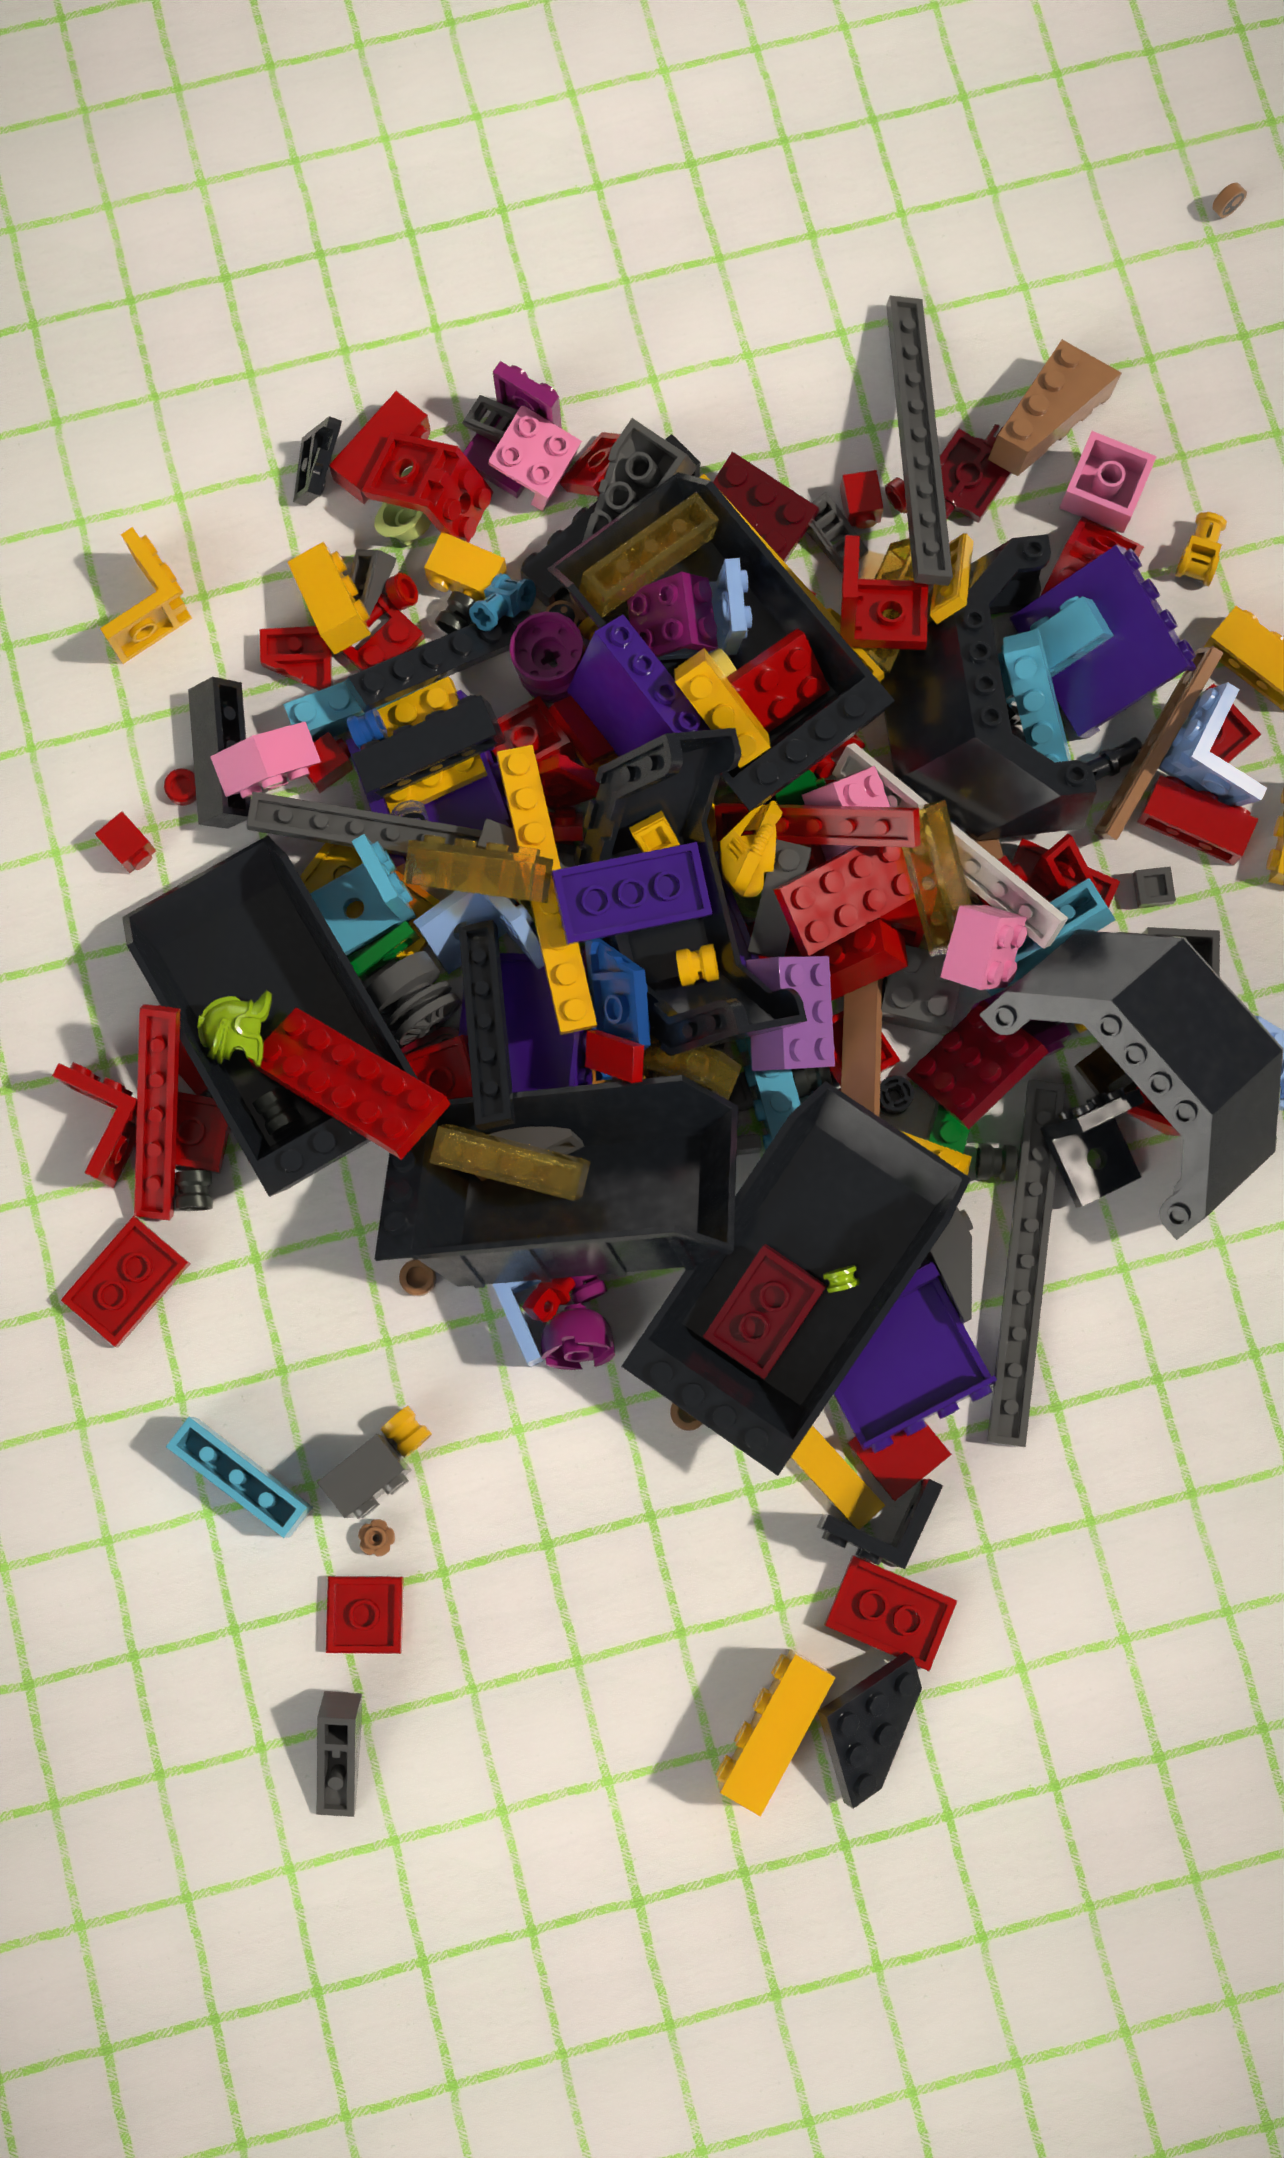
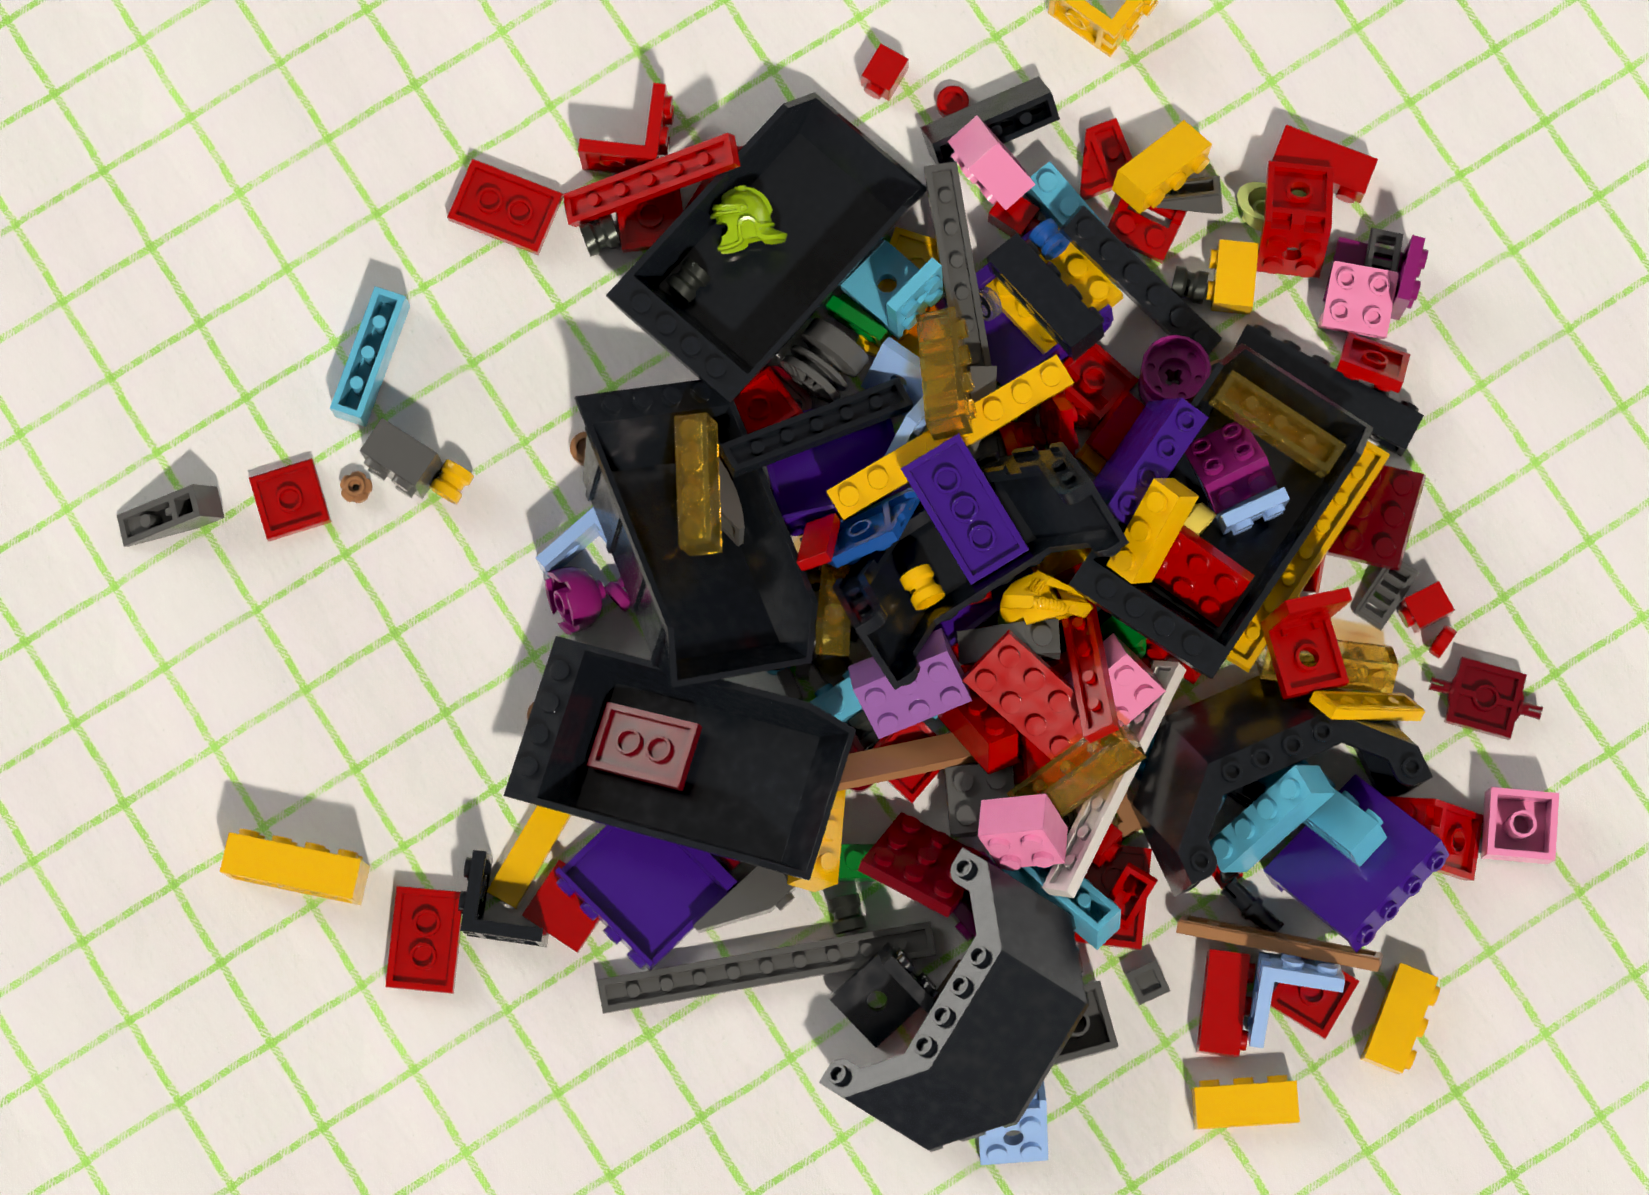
camera: 75 degrees right, 0 degrees up
red plate [248,1007,451,1160] -> none
black wing [293,416,342,506] -> none
red tile [385,573,418,610] -> none
dark azure connector [469,573,536,631] -> none
red piece [522,1277,576,1322] -> none
dark grey wedge [582,418,697,543] -> none
yellow tile [629,811,680,853] -> none
black plate [818,1652,922,1809] -> none
lime bush [823,1265,860,1293] -> none
black wheel [880,1075,914,1117] -> none
dark grey plate [886,295,953,586] -> none
medium nougat wedge [988,339,1122,476] -> none
yellow connector [1175,512,1227,587] -> none

